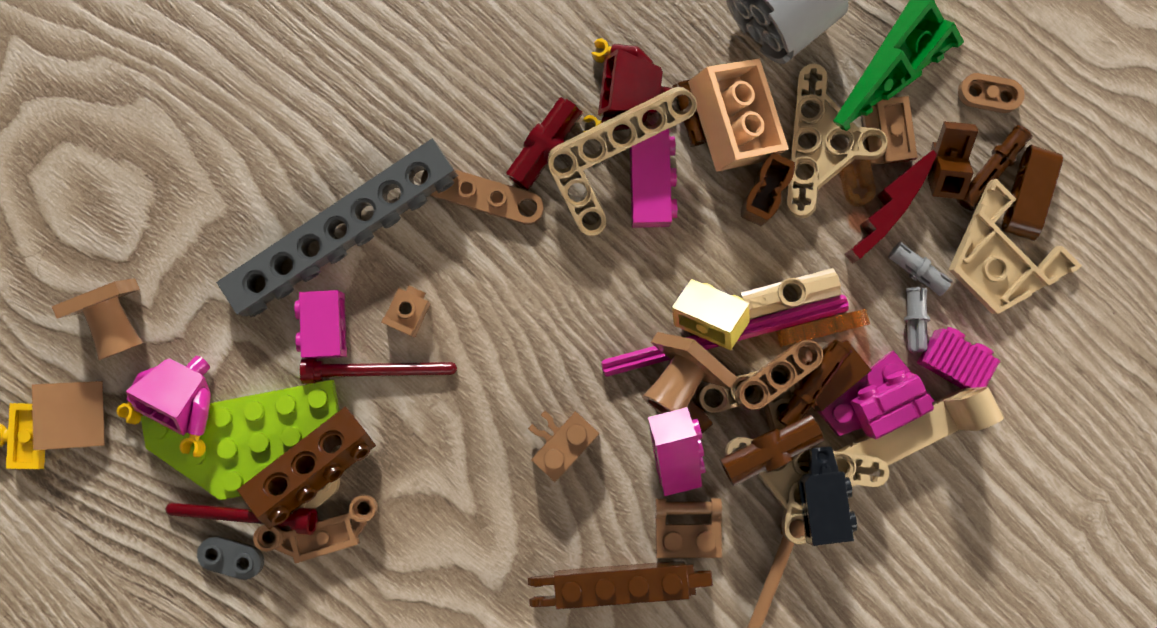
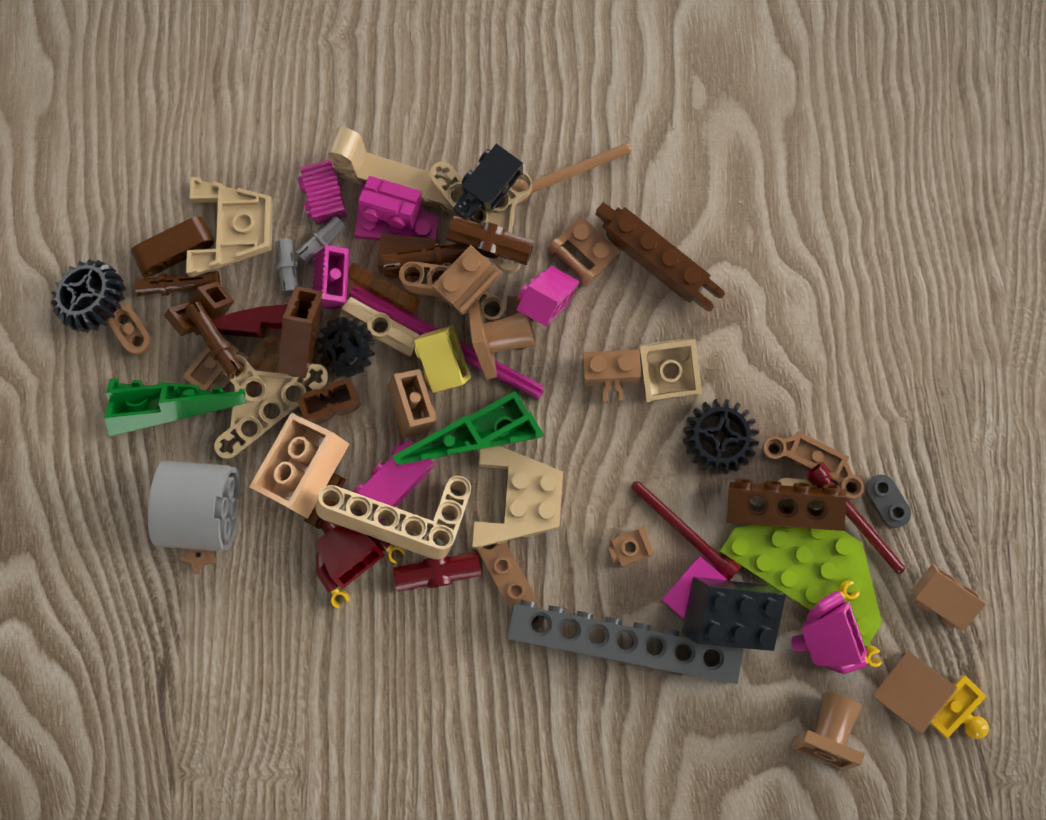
camera: 130 degrees left, 5 degrees down
none -> black gear [50,259,126,333]
none -> reddish brown pin [185,302,244,379]
none -> reddish brown brick [277,286,323,378]
none -> dark pink brick [311,245,349,310]
none -> black gear [317,316,375,378]
none -> medium nougat brick [387,369,437,438]
none -> green wedge [392,391,544,465]
none -> medium nougat plate [432,245,501,315]
none -> tan wing [472,446,563,549]
none -> tan slope [639,338,702,402]
none -> black brick [681,577,786,651]
none -> black gear [682,399,759,475]
none -> medium nougat brick [912,563,985,631]

